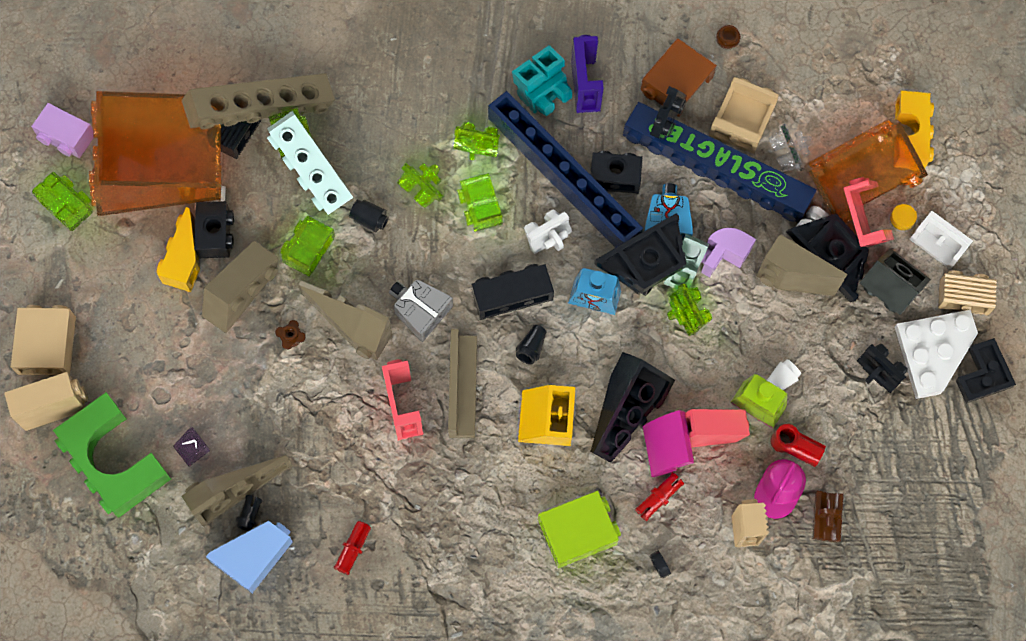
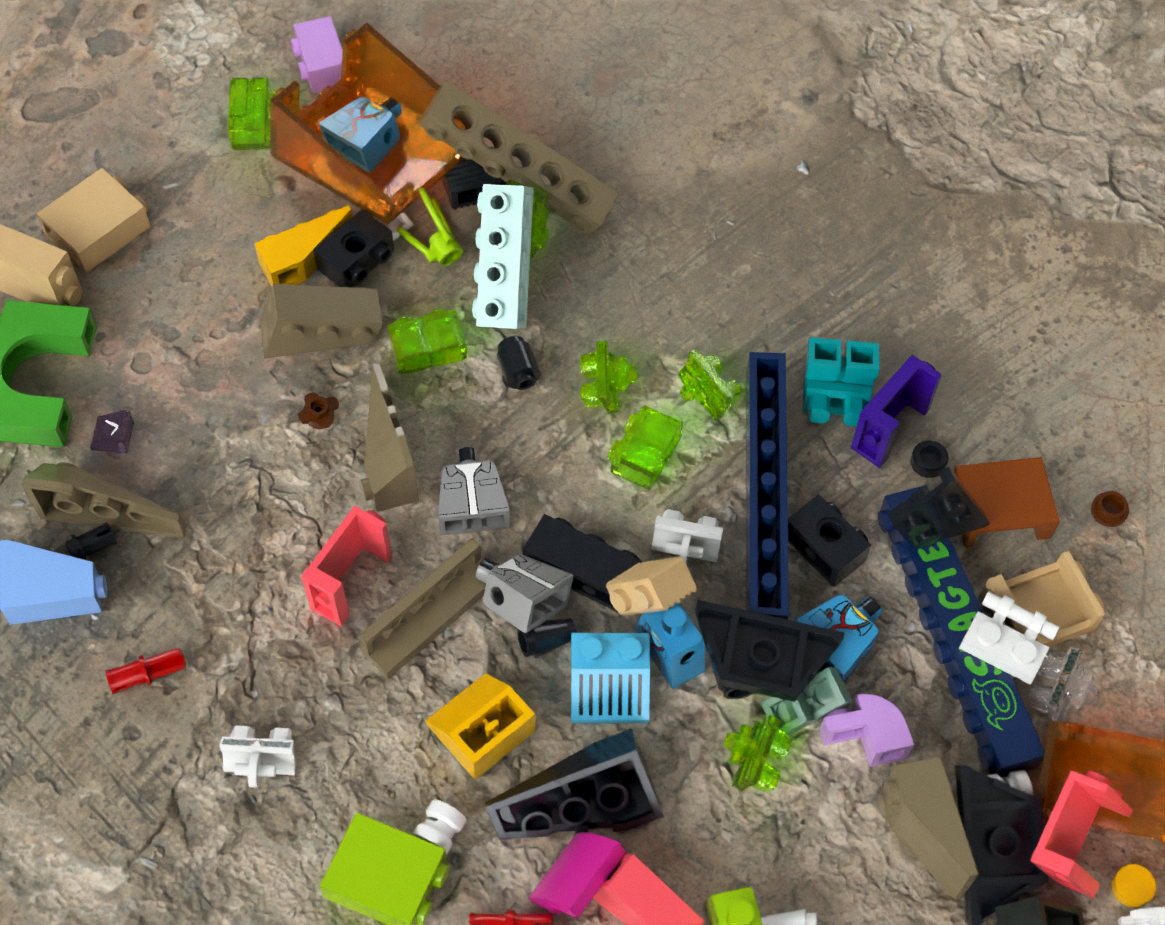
camera: 45 degrees right, 10 degrees down
none -> white hips [220,726,296,788]
none -> dark azure torso [319,97,403,173]
none -> lime plant [397,188,463,266]
none -> white wheel [412,800,467,856]
none -> light grey torso [476,554,574,633]
none -> medium azure slope [571,633,650,723]
none -> tan brick [606,556,697,616]
none -> black tile [910,440,949,478]
none -> white plate [959,591,1059,685]

